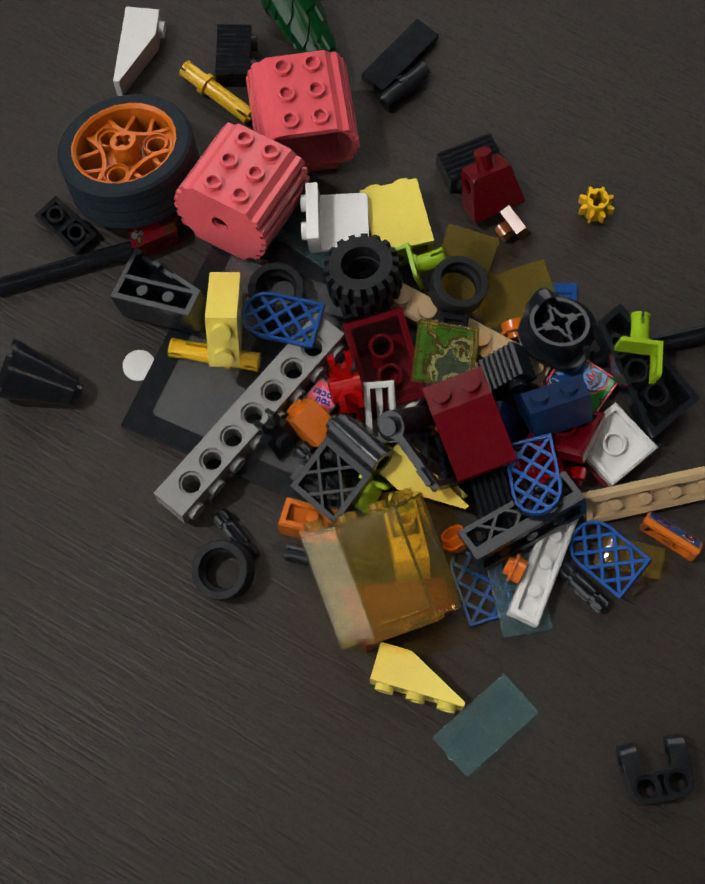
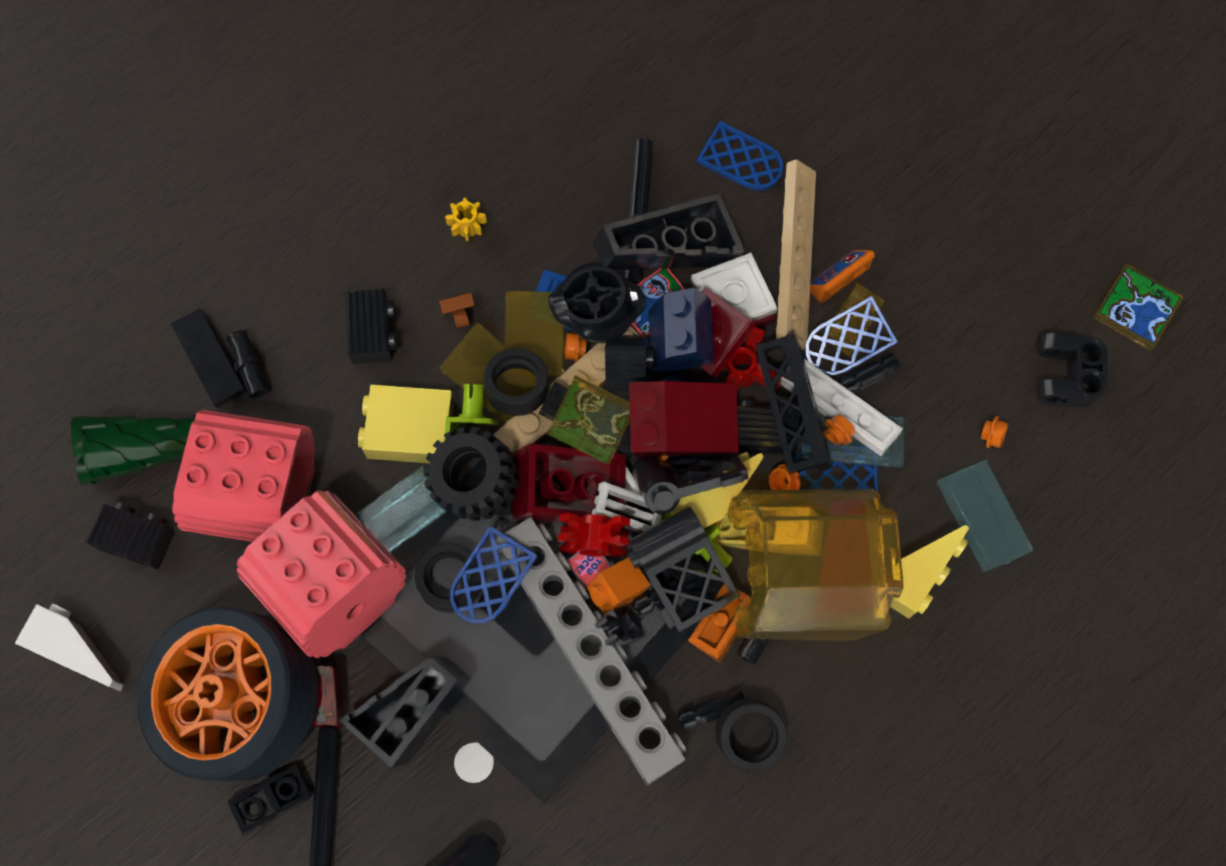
camera: 75 degrees left, 0 degrees up
yellow pin [168,338,261,372] -> none
yellow pin [179,60,252,125] -> none
light yellow brick [205,272,243,367] -> none
white bracket [300,182,369,253] -> none
dark red torso [461,147,525,223] -> none
blue window [507,433,563,516] -> none
lime bracket [614,311,664,384] -> none
none -> orange plate [981,416,1008,448]

